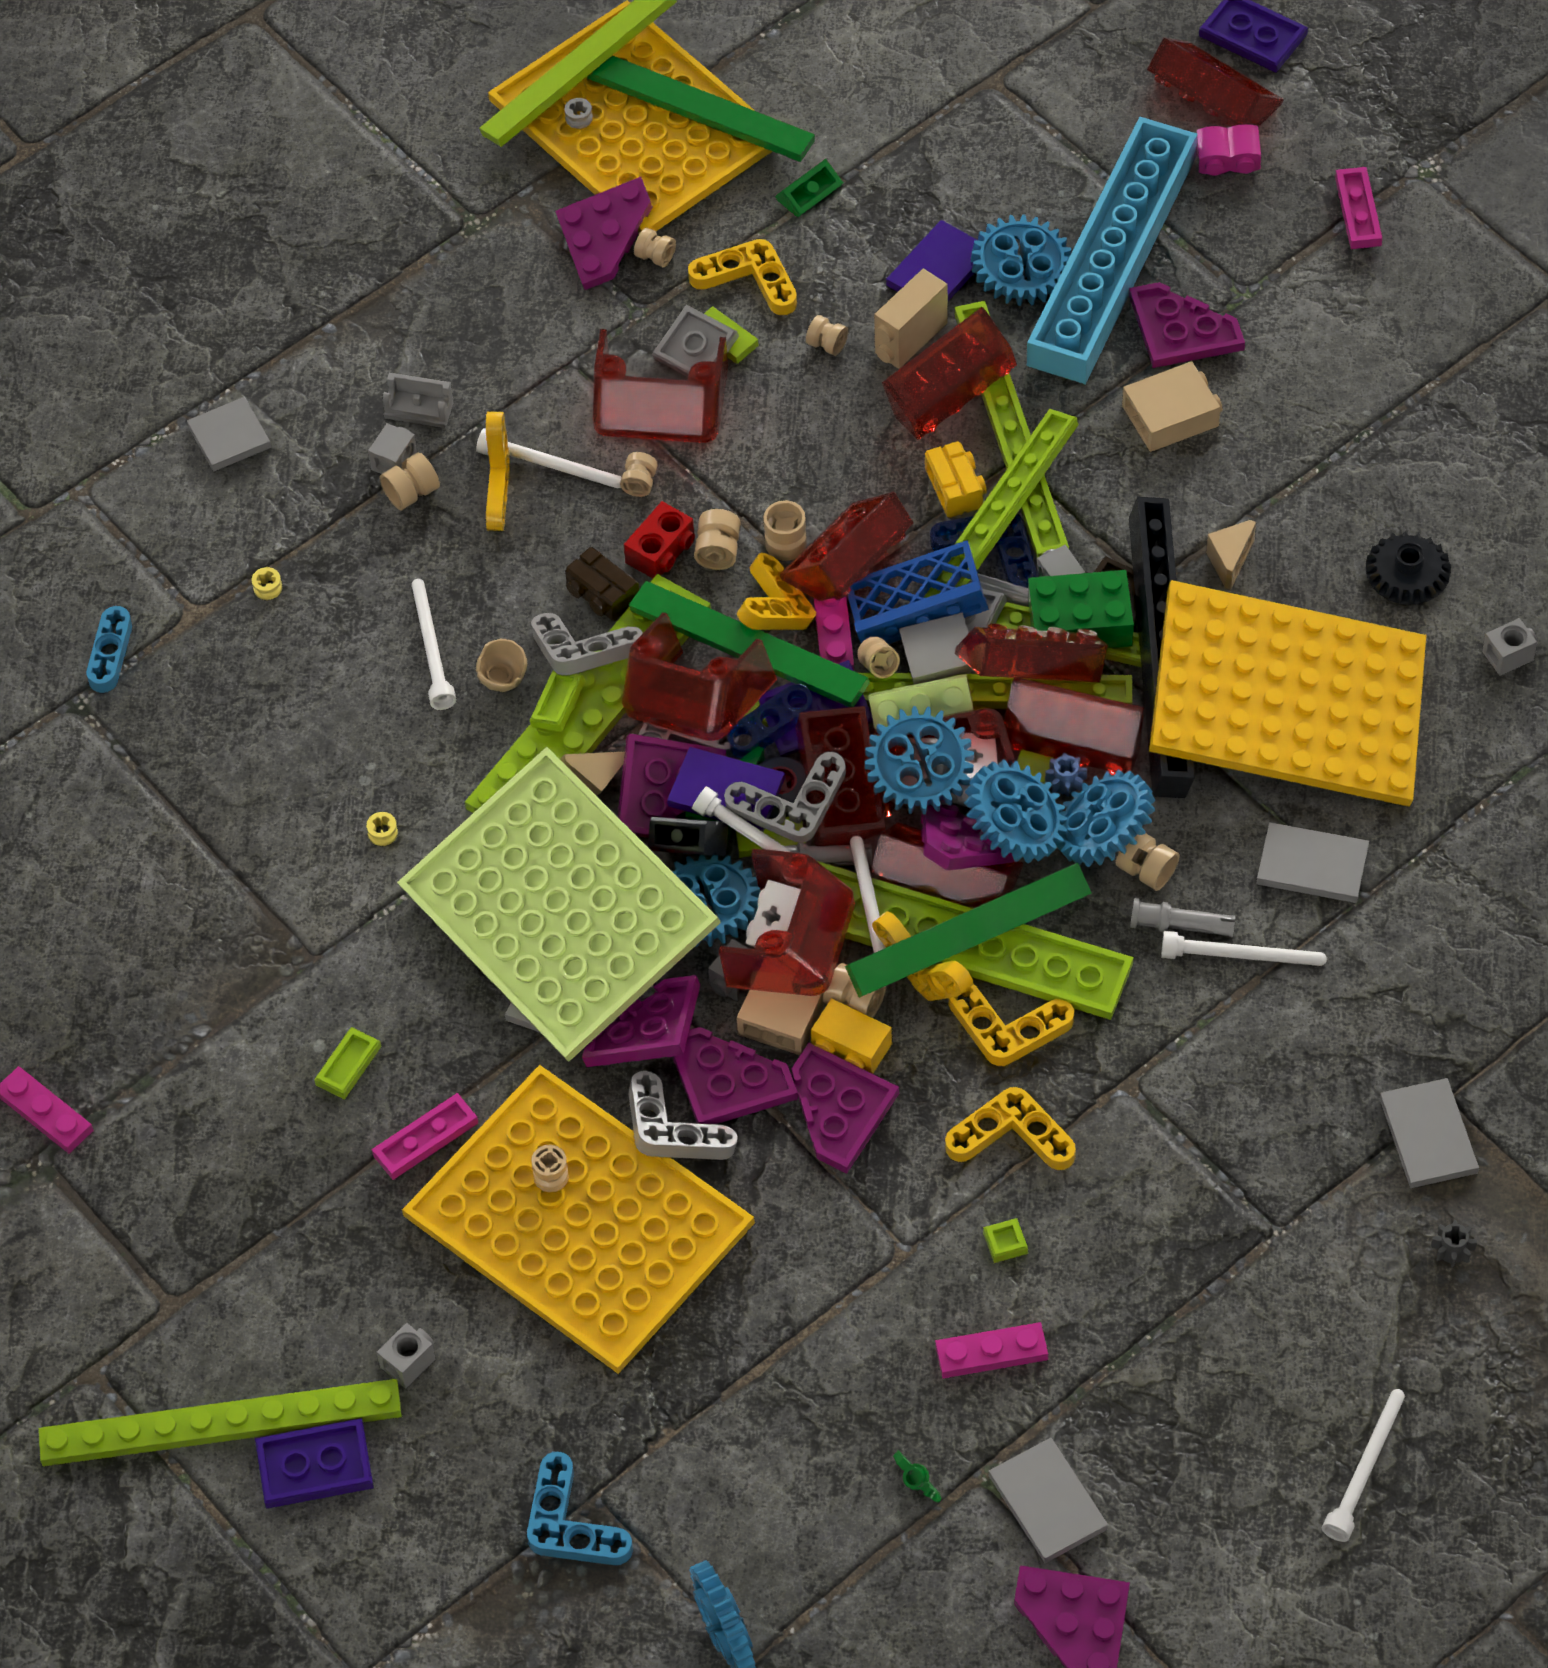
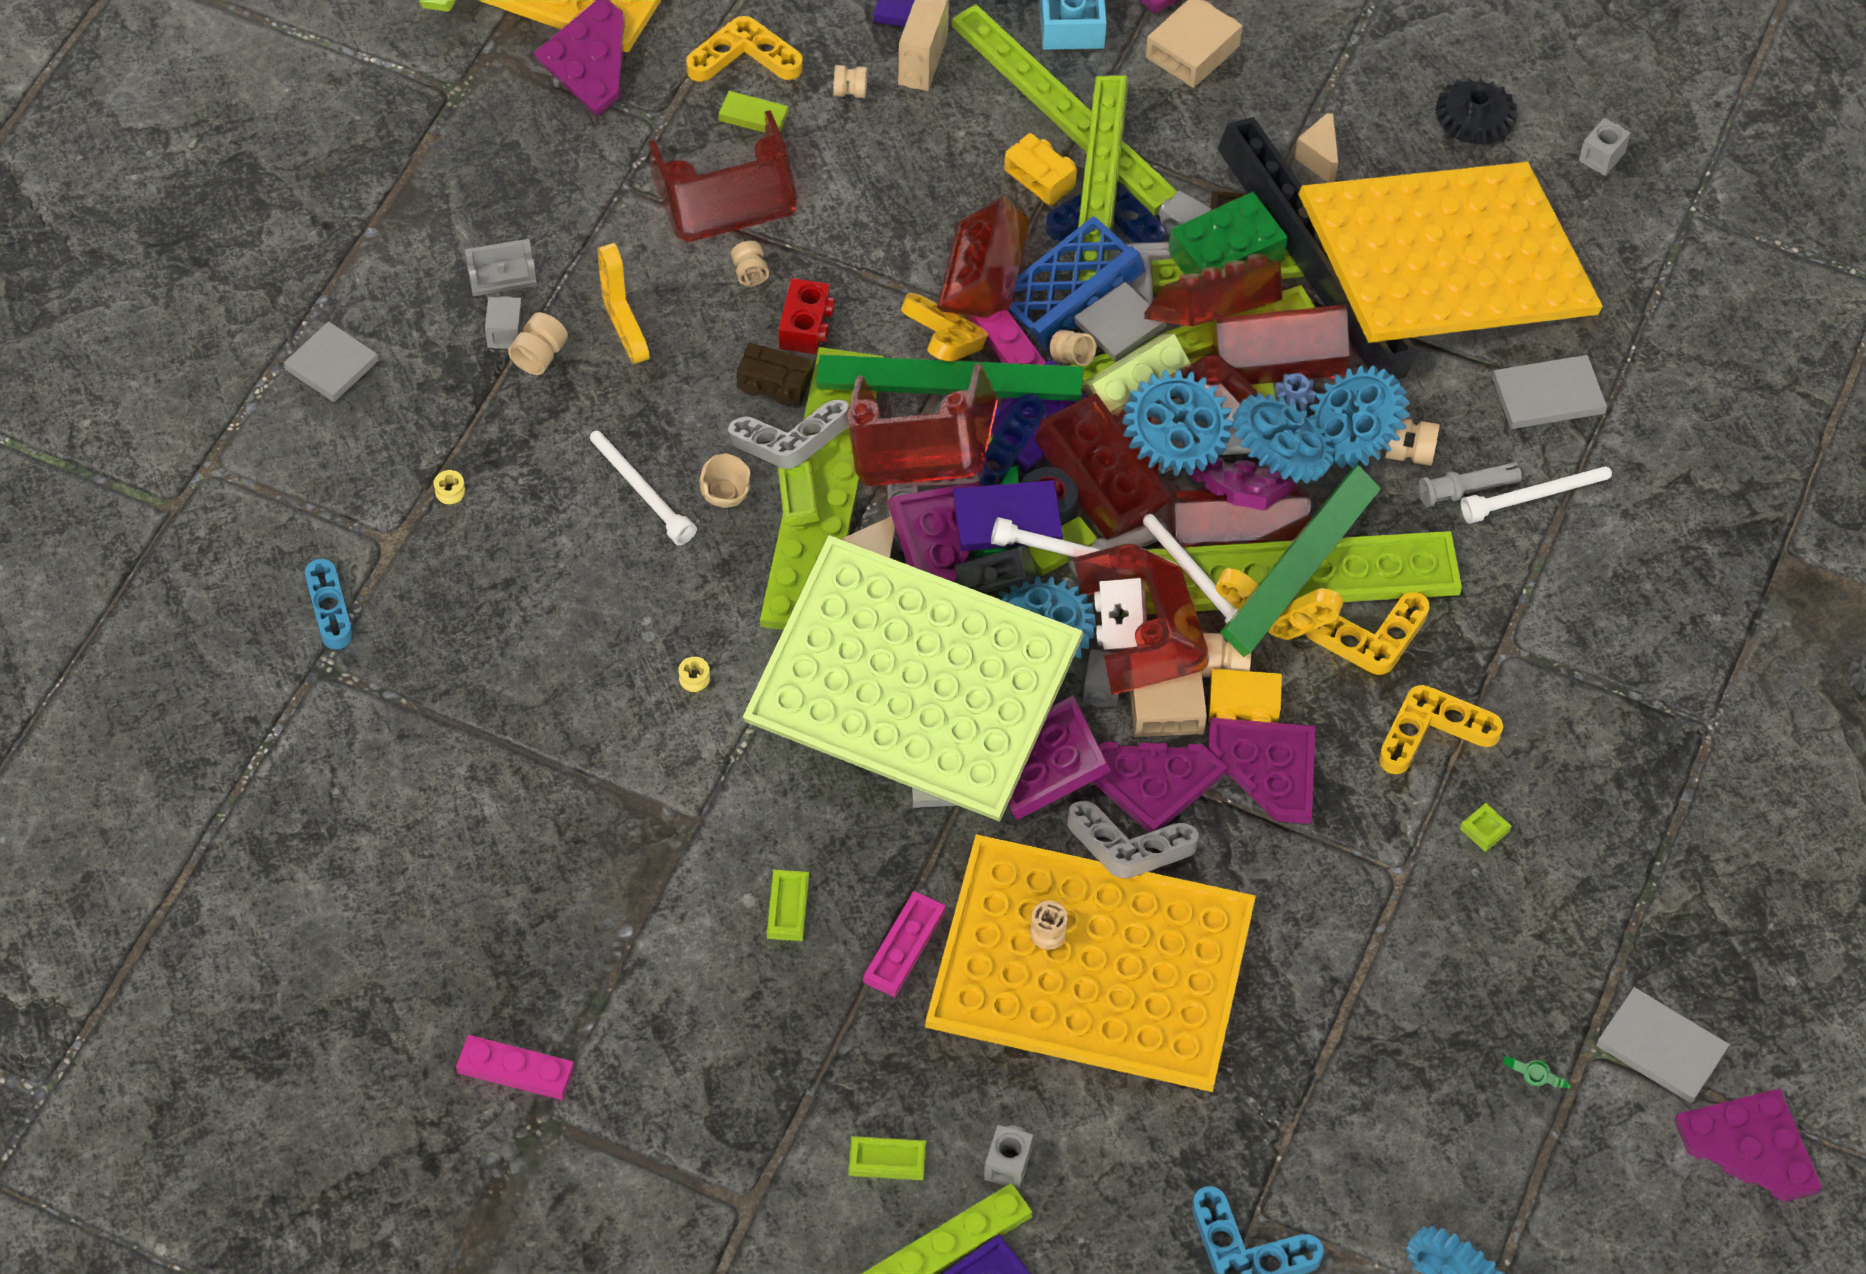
camera: 30 degrees left, 0 degrees up
white piece [476,428,621,488] -> none
tan wheel [634,228,676,268] -> none
light grey tile [652,305,739,386] -> none
tan wheel [694,509,741,570] -> none
light grey beam [724,752,846,843] -> none
tan wheel [764,500,807,561] -> none
clear red slope [882,307,1017,440] -> none
dark pink plate [935,1322,1048,1379] -> none
light grey tile [1379,1078,1479,1188] -> none
none -> lime tile [849,1136,926,1180]

